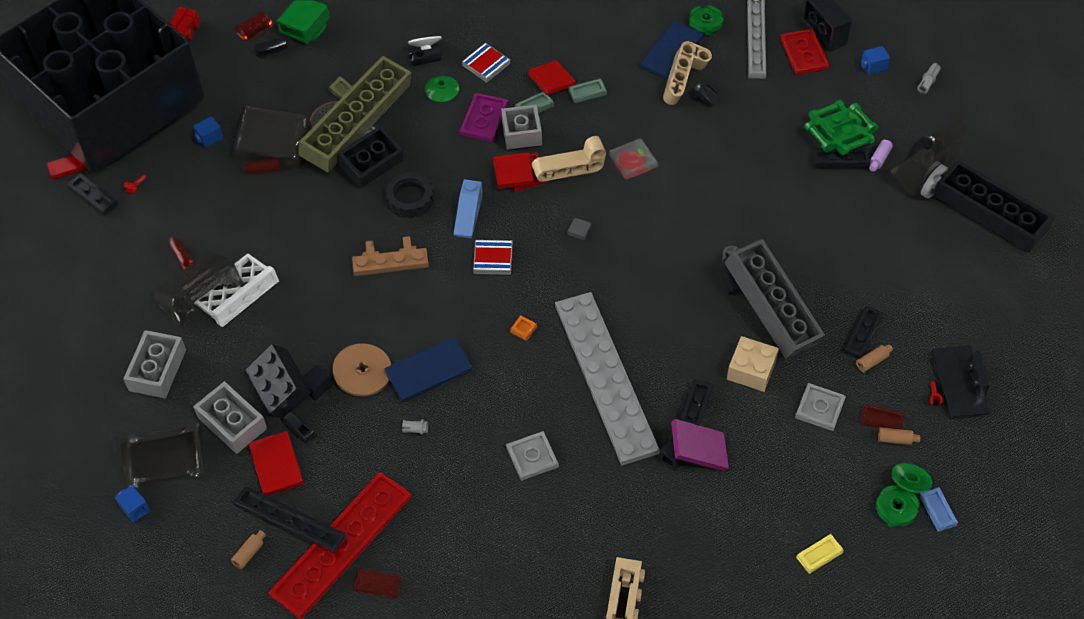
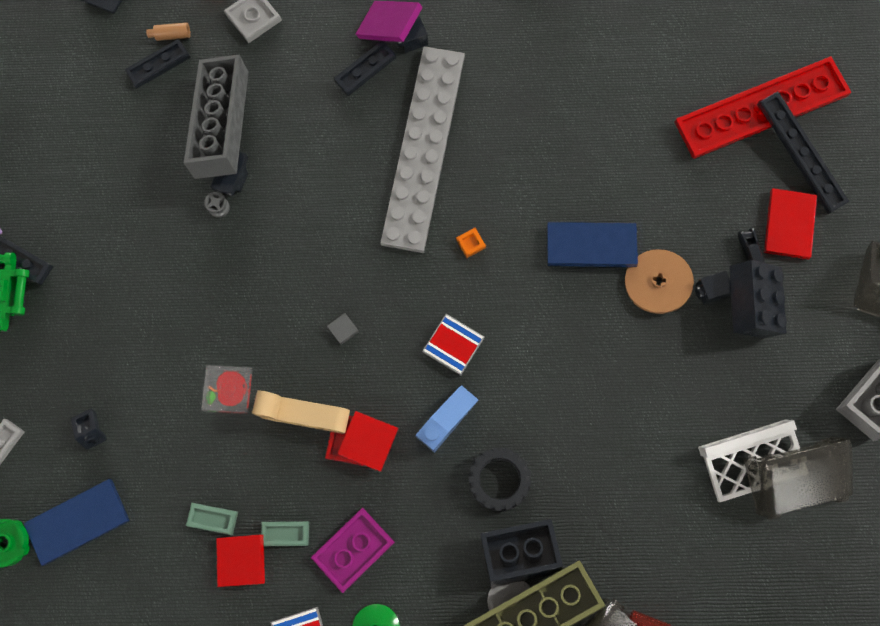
camera: 145 degrees left, 20 degrees up
clear red cylinder [169,237,194,270] -> none
light grey brick [193,381,267,454] -> none
medium nougat cylinder [230,530,266,570] -> none
medium nougat hinge [352,236,429,276] -> none
clear red plate [354,568,401,599] -> none
light grey pin [402,419,428,435] -> none
light grey brick [501,105,542,150] -> none
light grey tile [506,431,559,481] -> none
tan beam [663,41,712,105] -> none
tan brick [727,336,779,392] -> none

